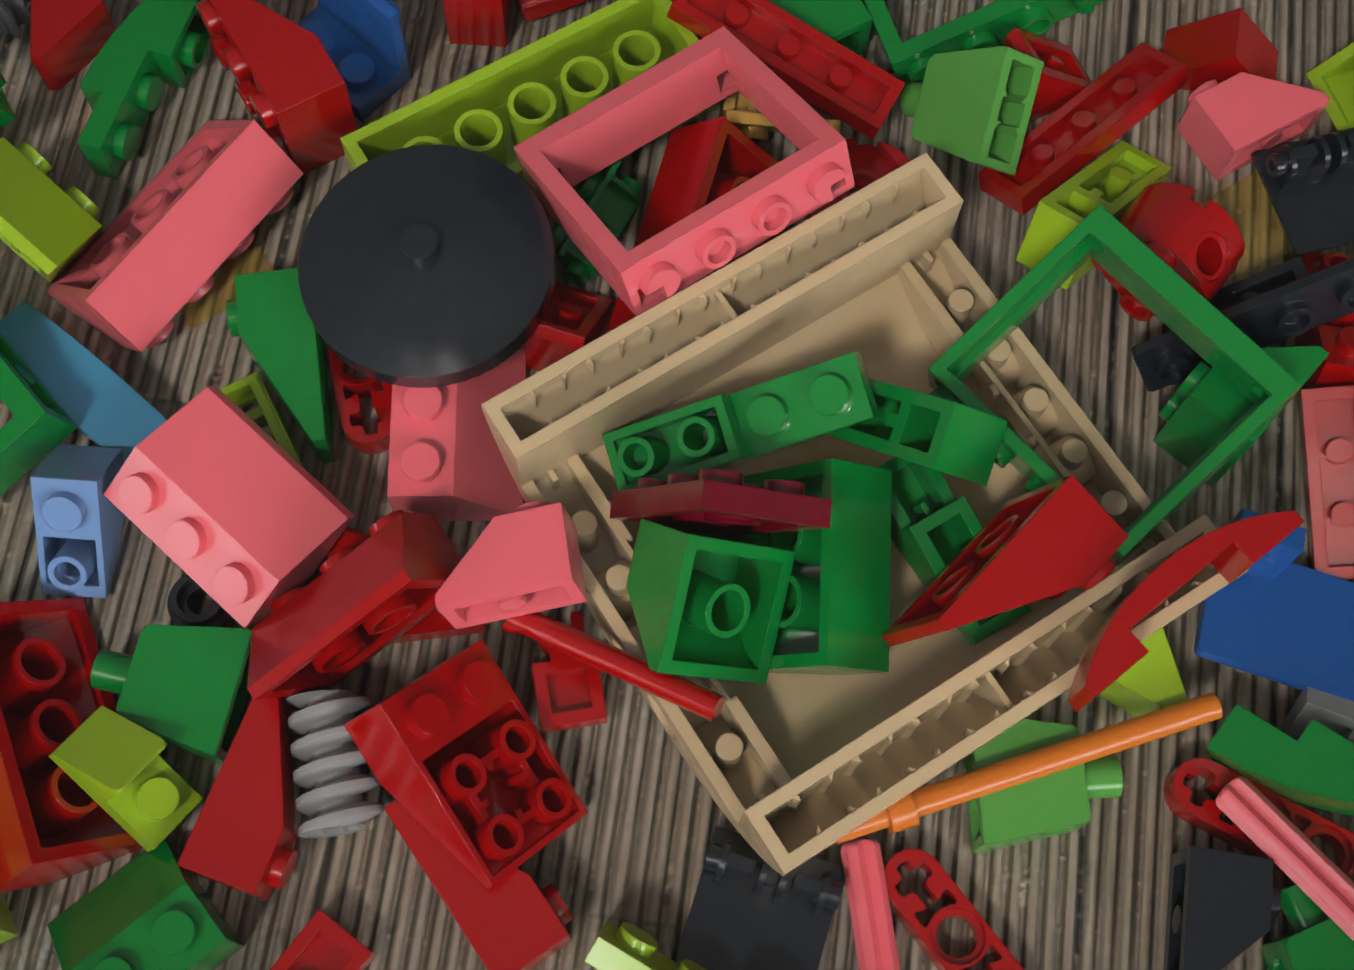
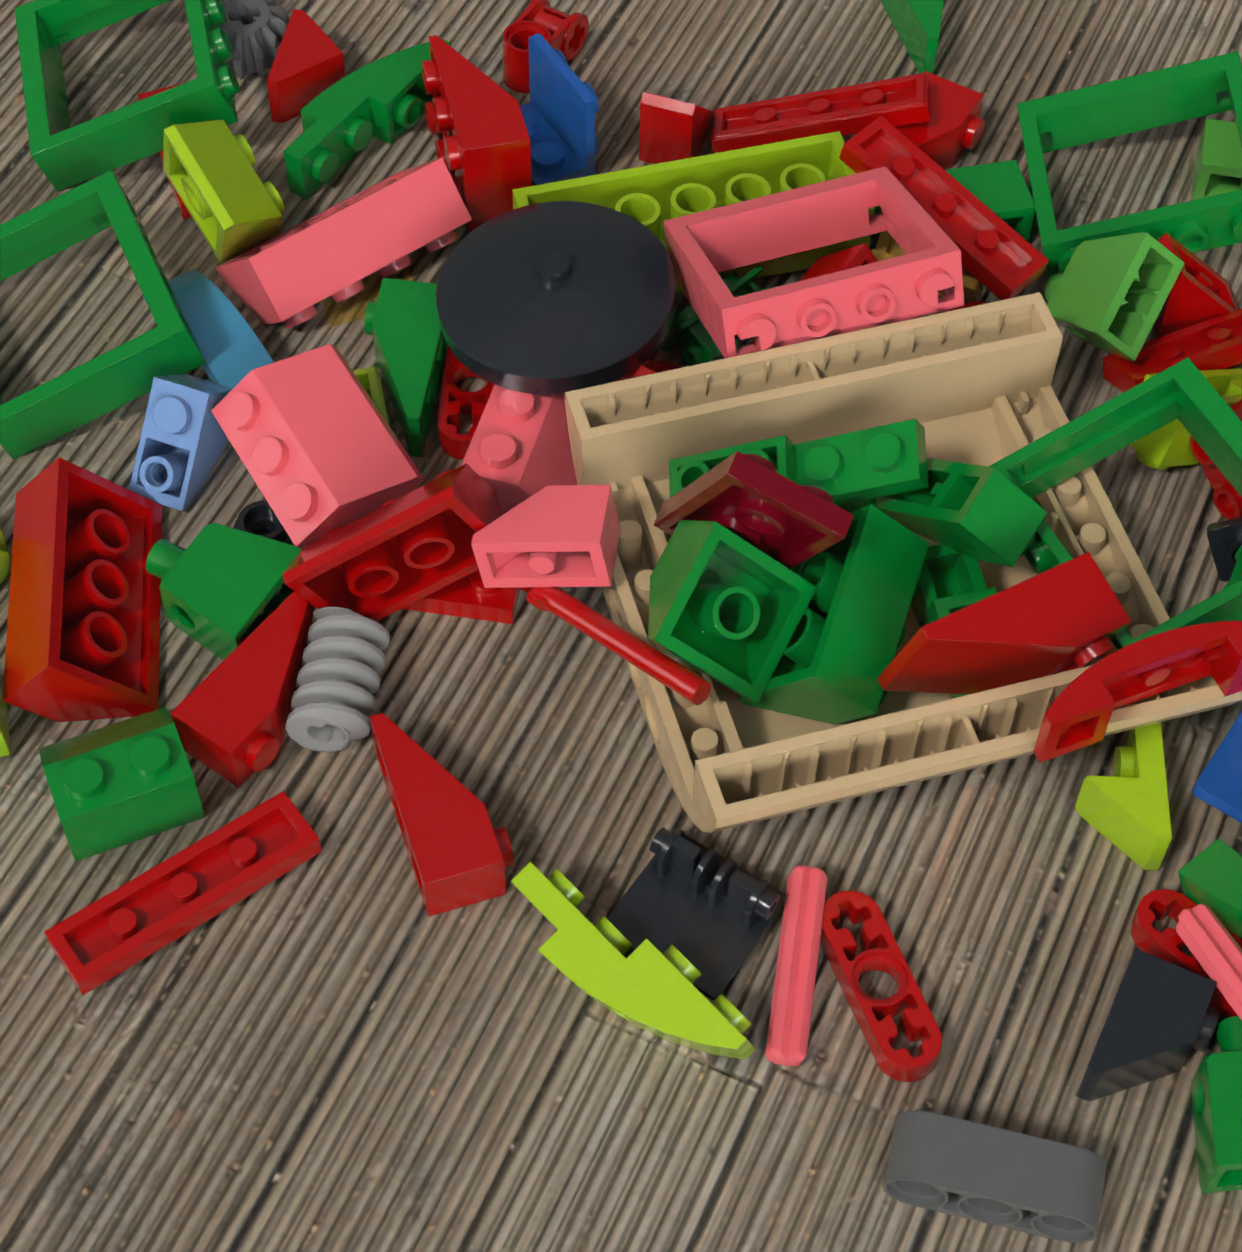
camera: 20 degrees right, 15 degrees down
lime slope [49,705,203,852] -> none
red slope [344,639,588,889] -> none
red plate [531,611,607,734] -> none
orange bar [836,692,1223,844] -> none
bright green torso [962,719,1123,853] -> none

